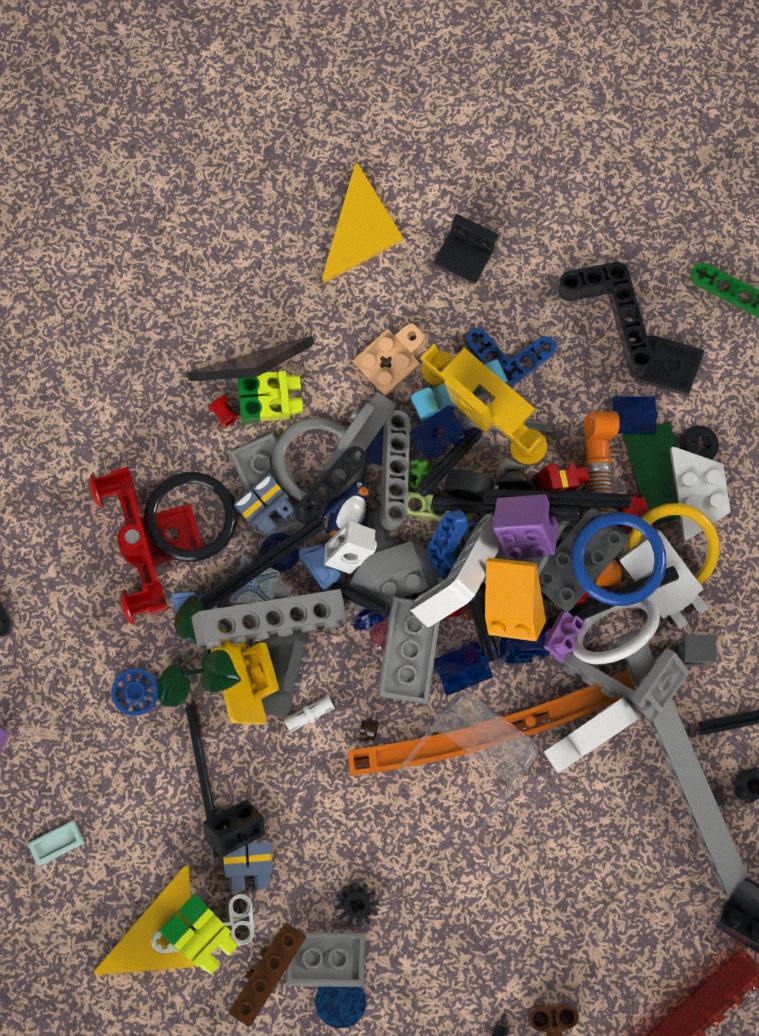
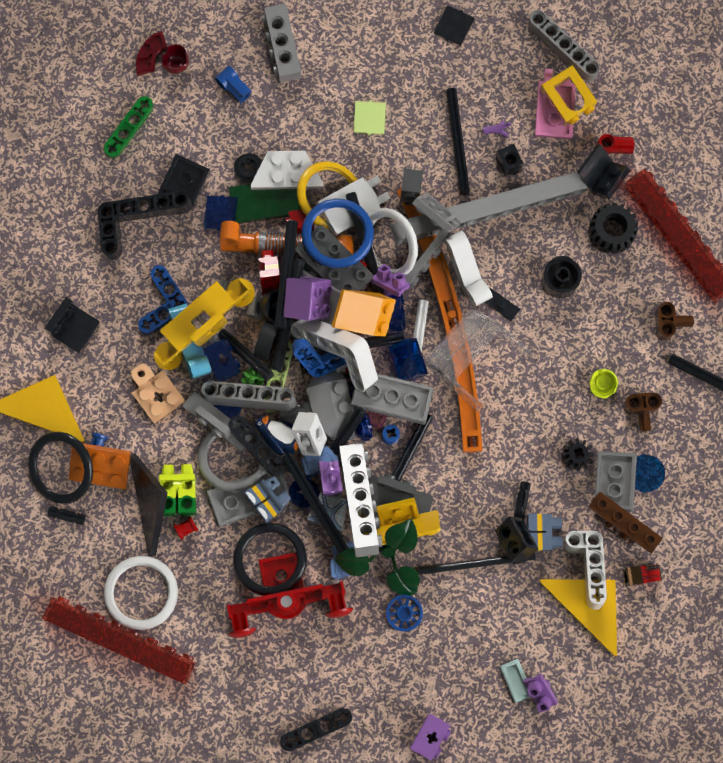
camera: 90 degrees left, 0 degrees up
neon yellow hips [158,893,238,974] -> none
white pin [283,695,335,733] -> none
dark brown plate [360,717,379,741] -> none
none -> black wedge [28,431,93,504]
none -> clear red brick [42,596,197,685]
none -> black axle [47,506,86,525]
none -> orange plate [68,443,131,490]
none -> blue bush [90,432,108,447]
none -> white wedge [104,556,178,630]
none -> medium lavender hips [318,460,343,497]
none -> blue bush [382,425,400,445]
none -> black axle [392,414,433,481]
none -> white axle [411,300,429,355]
none -> black piece [484,287,520,322]
none -> black axle [514,481,531,519]
none -> medium lavender hips [523,674,558,712]
none -> black brick [541,256,582,298]
none -> black tyre [588,203,638,254]
none -> neon yellow hair [589,369,618,399]
none -> reddish brown beam [623,393,662,432]
none -> leg [623,565,662,586]

